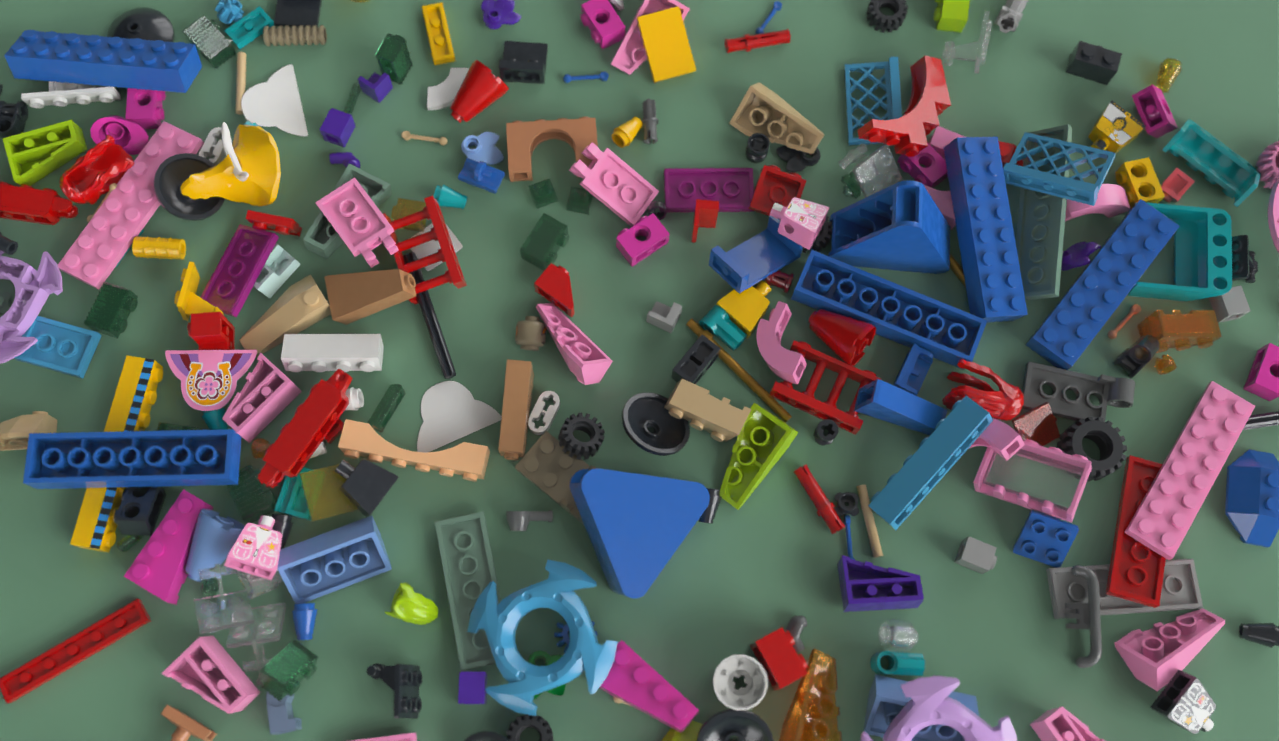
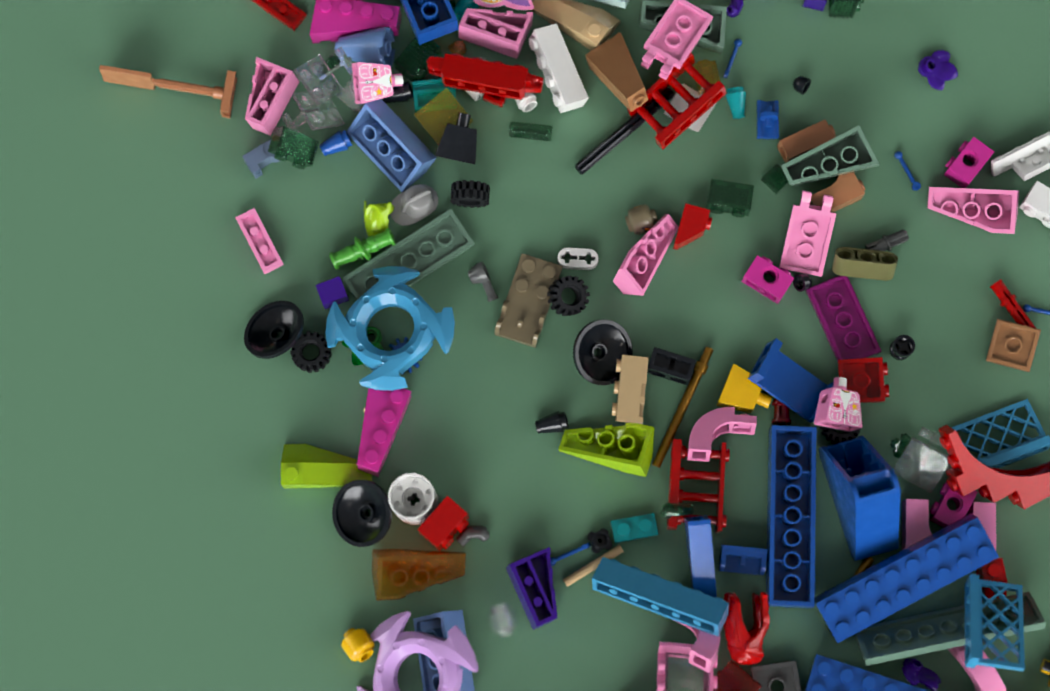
camera: 75 degrees right, 5 degrees up
light nougat arch [338,419,490,482] -> none
black plate [367,663,422,719] -> none
tan hinge [402,131,448,146] -> none
white sticker [417,381,502,453] -> none
yellow tile [421,2,456,66] -> none
white tile [427,68,469,111] -> none
red cone [450,60,509,123] -> none
light blue plate [461,132,504,165] -> none
black bracket [499,41,548,84] -> none
medium nougat slope [499,359,534,460] -> none
clear green tile [566,186,593,215] -> none
blue brick [569,468,710,598] -> none
yellow cone [611,117,643,148] -> none
yellow tile [636,6,696,83] -> none
light grey panel [646,302,682,333] -> none
red panel [691,199,719,243] -> none
teal piece [699,305,747,351] -> none
tan wedge [729,83,825,154] -> none
black plate [776,145,821,172] -> none
red pin [793,464,846,534] -> none
red cone [808,309,876,366] -> none
black bush [813,419,839,446] -> none
teal piece [870,651,925,676] -> none
light grey brick [954,536,997,574] -> none
none -> bright green piece [329,228,396,270]
none -> light grey piece [390,184,438,226]
none -> black tyre [450,180,490,208]
none -> teal plate [610,513,659,543]
none -> clear green arm [661,503,695,519]
none -> blue hinge [723,39,742,79]
none -> sand green wedge [781,125,880,187]
none -> black hinge [793,76,811,95]
none -> olive beam [832,247,898,281]
none -> medium nougat tile [986,319,1041,372]

